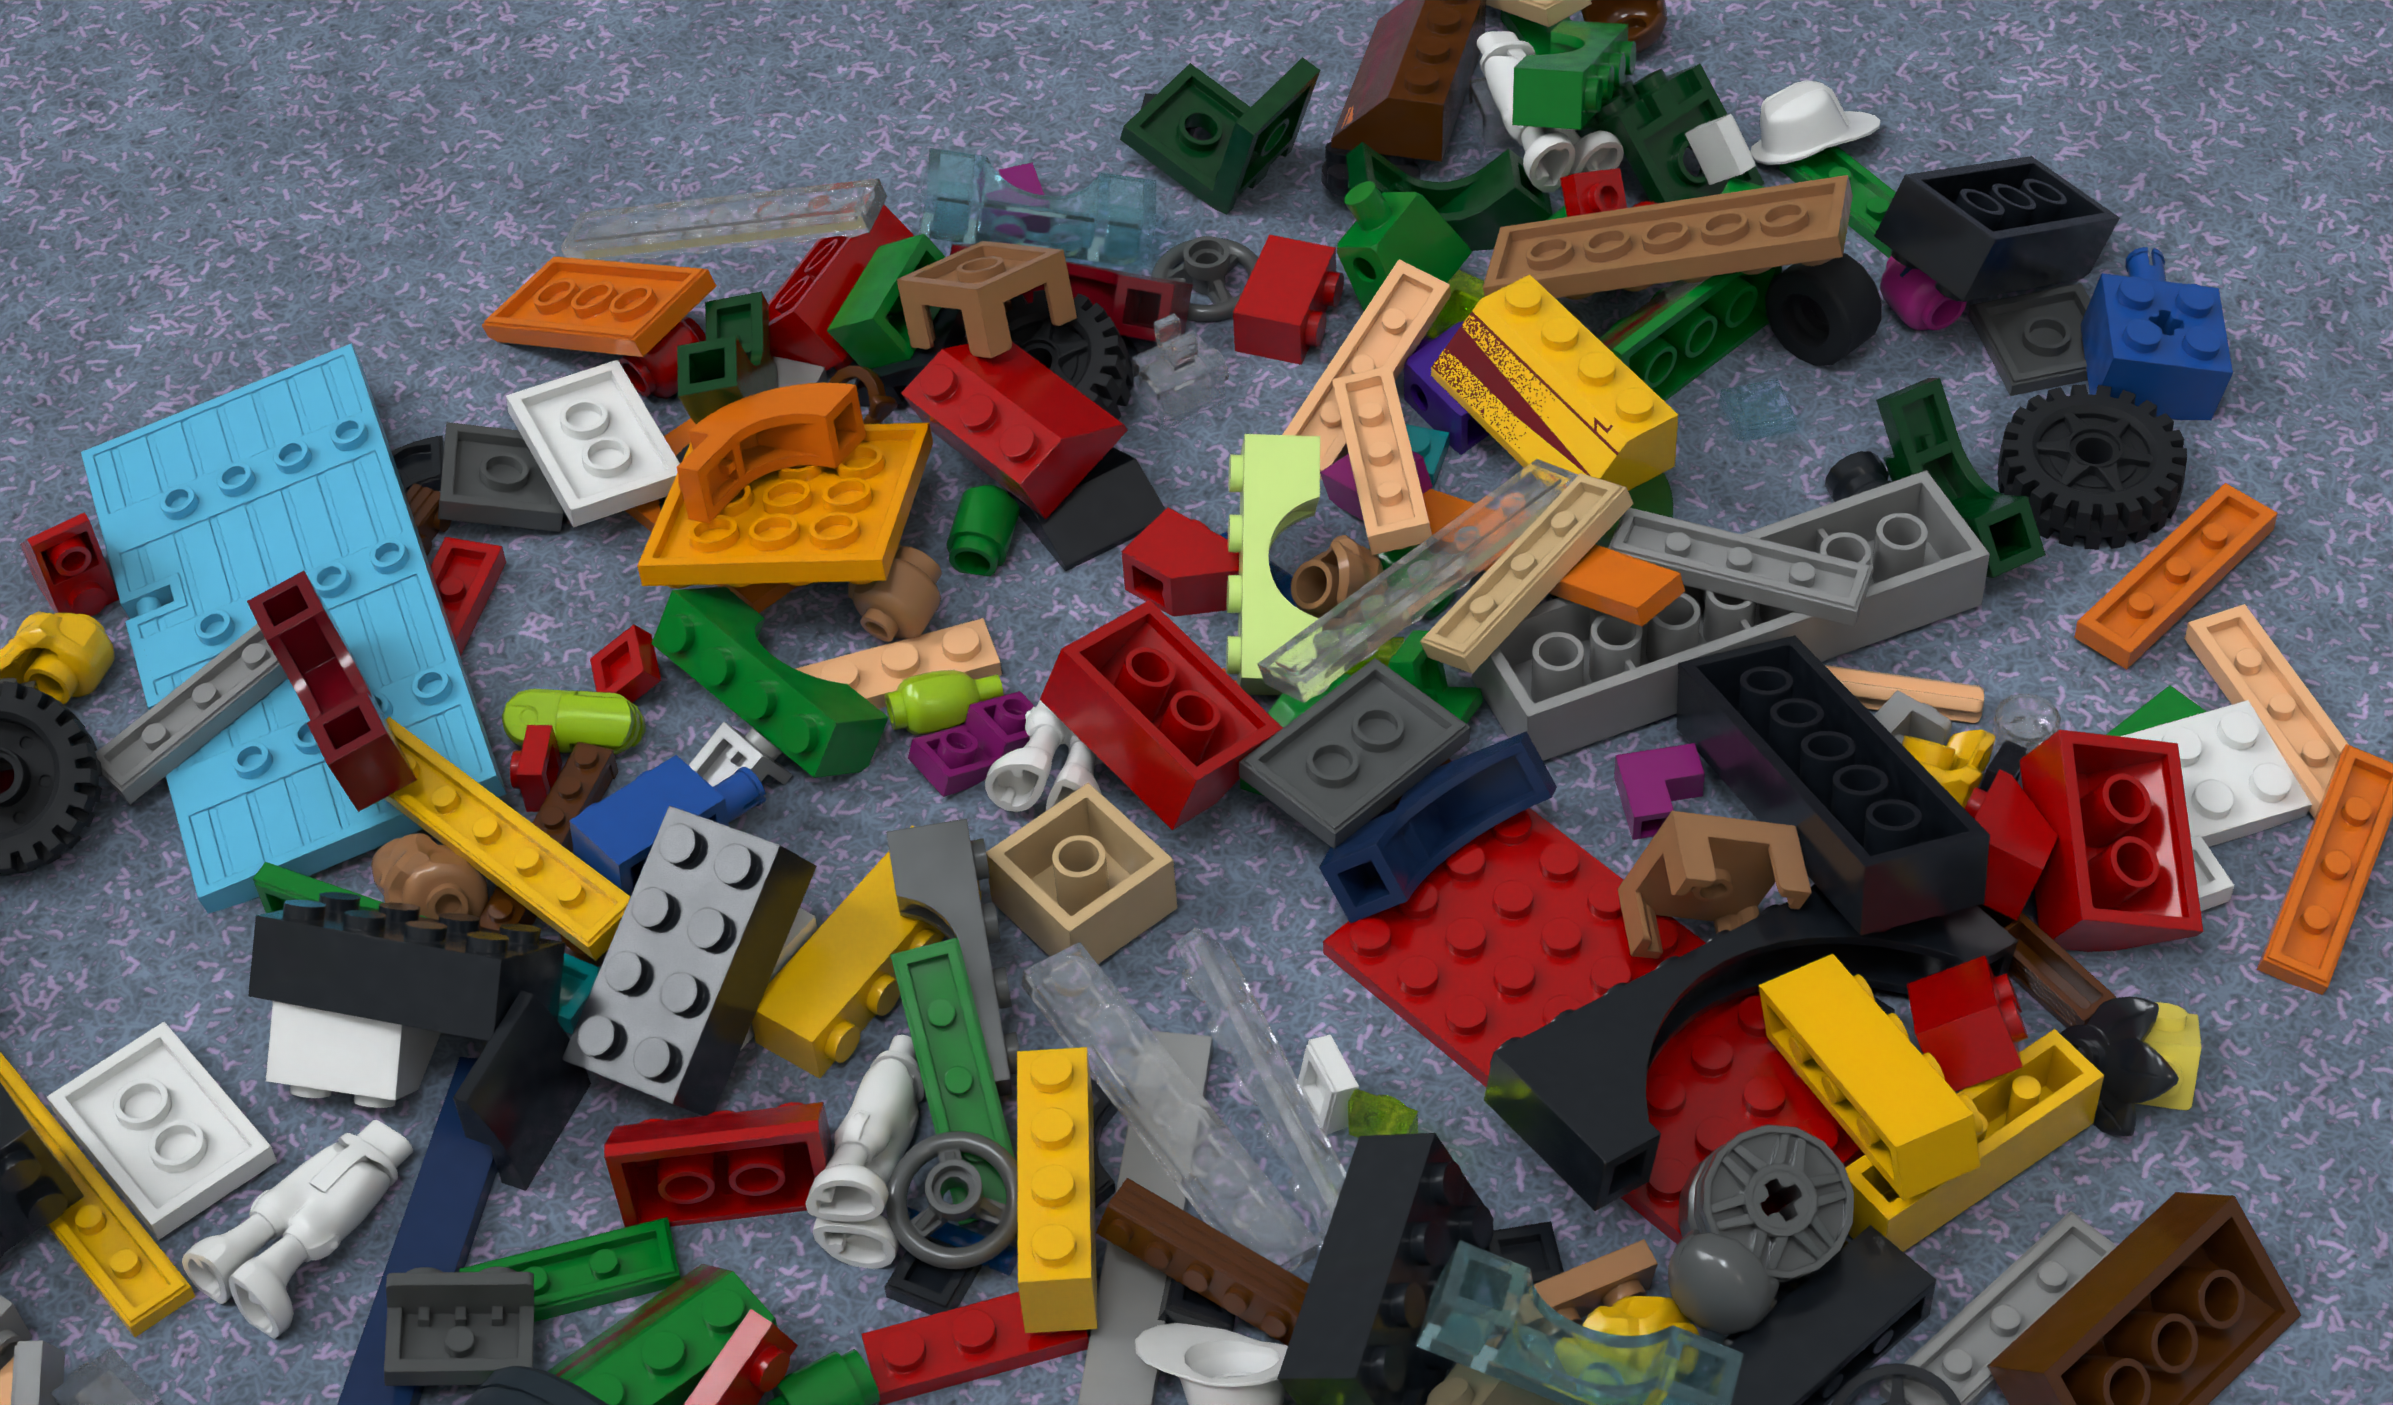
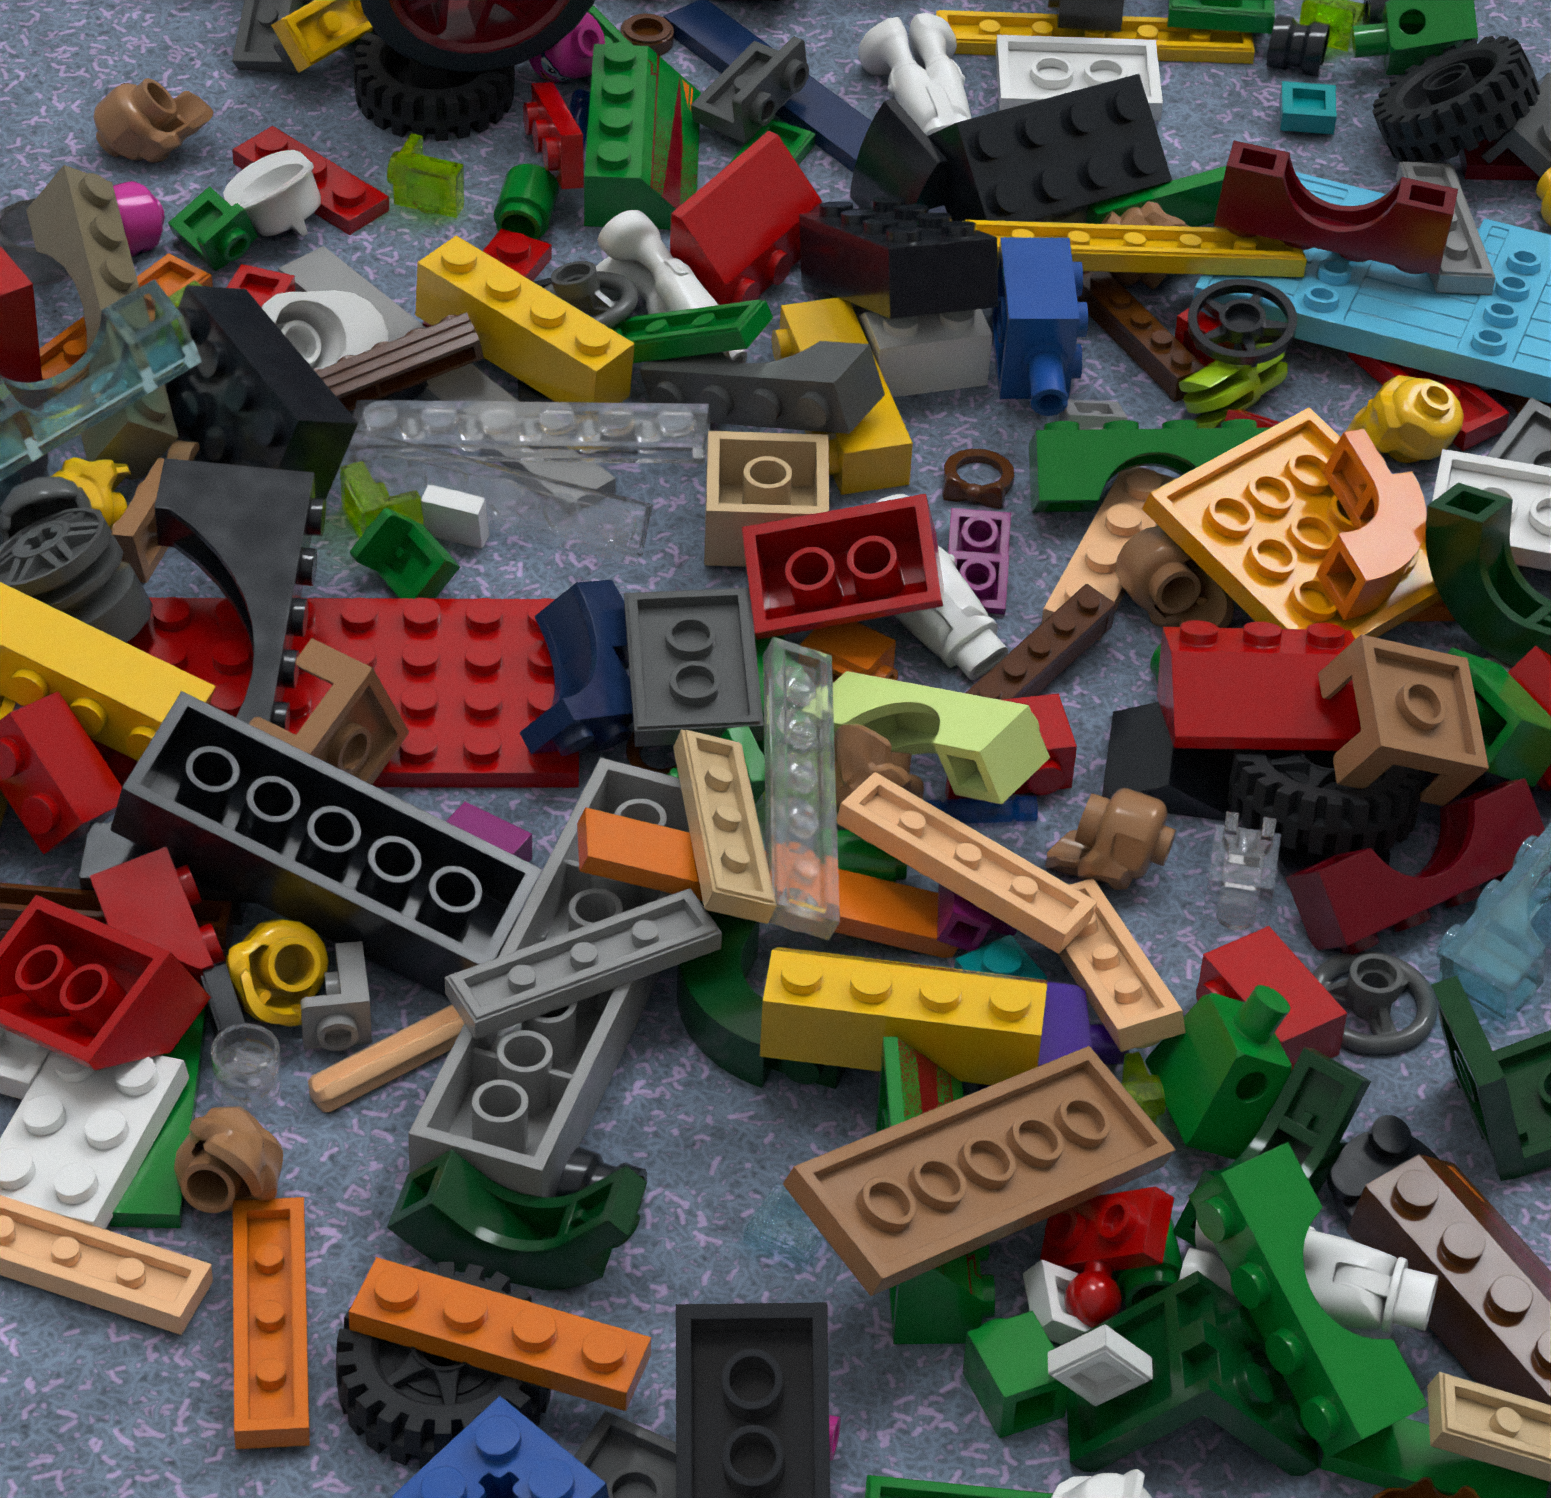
camera: 125 degrees right, 5 degrees down
lime plant [885,670,1004,735] -> none
black tyre [1765,253,1882,366] -> none
none -> medium nougat head [174,1106,283,1213]
none -> orange plate [349,1257,651,1411]
none -> green bracket [350,508,460,599]
none -> reddish brown piece [942,448,1014,509]
none -> reddish brown piece [966,584,1116,700]
none -> medium nougat head [1045,788,1177,890]
none -> black wheel [1187,279,1297,368]
none -> teal plate [1279,81,1337,134]
none -> yellow head [1346,375,1464,463]

